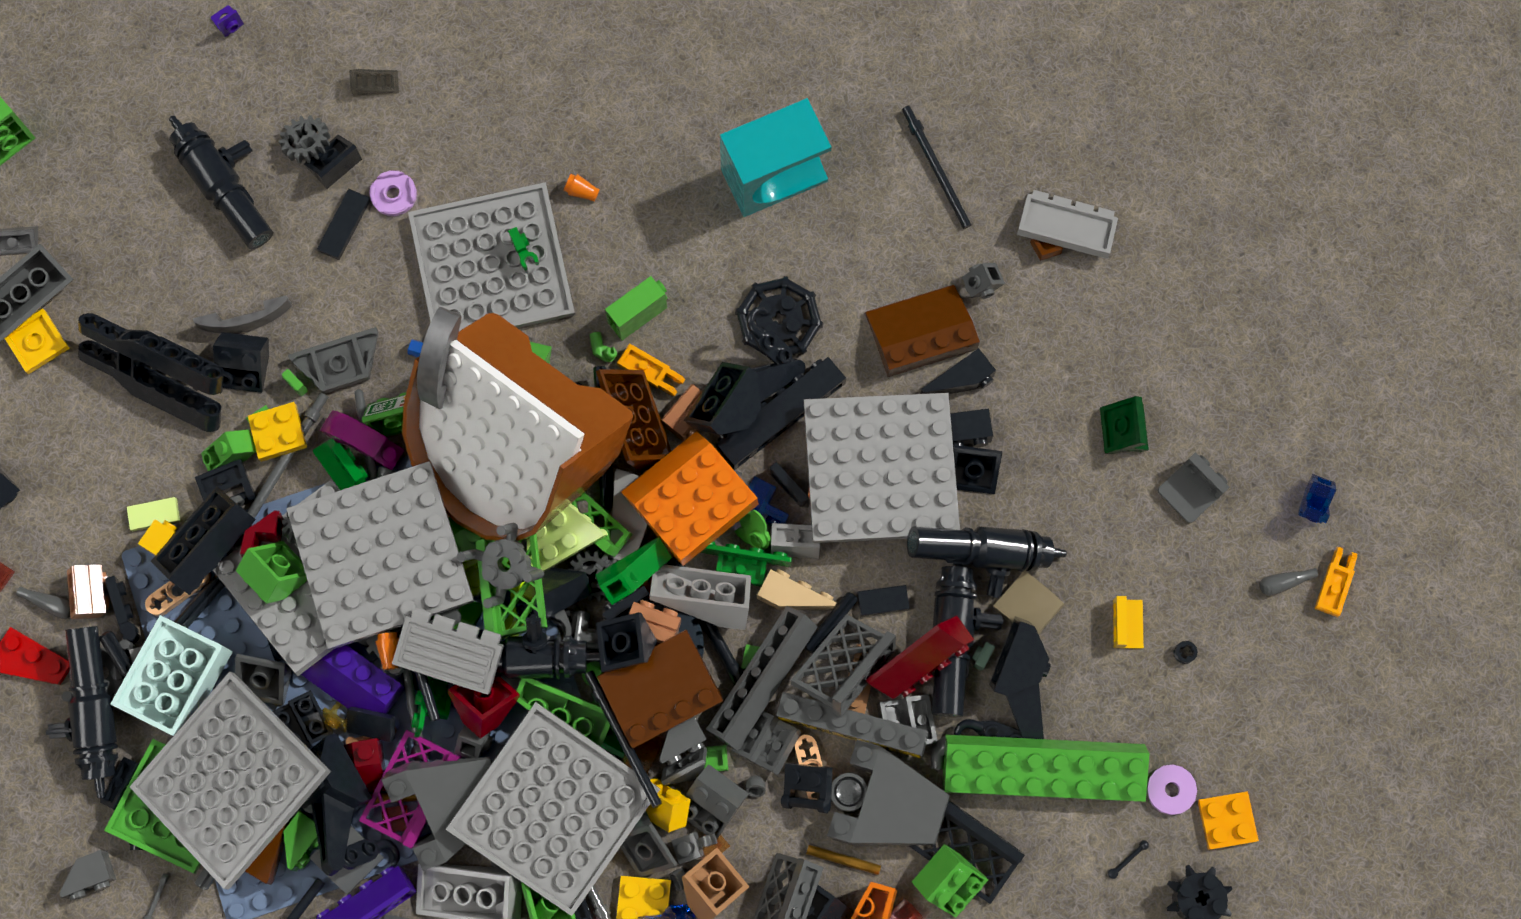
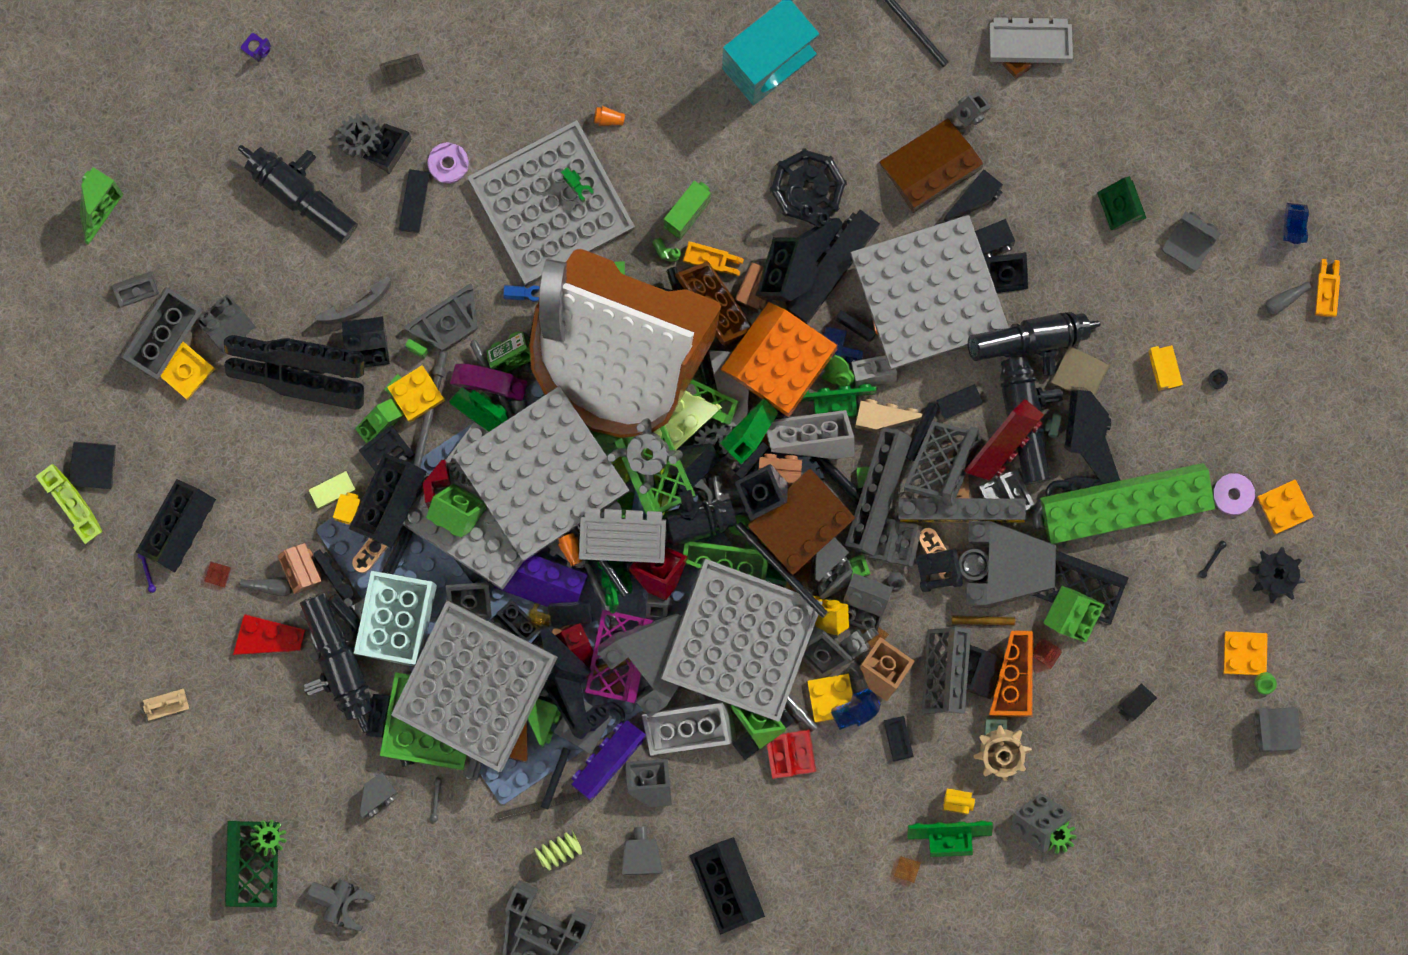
camera: 15 degrees left, 5 degrees up
none -> dark grey slope [196,295,256,353]

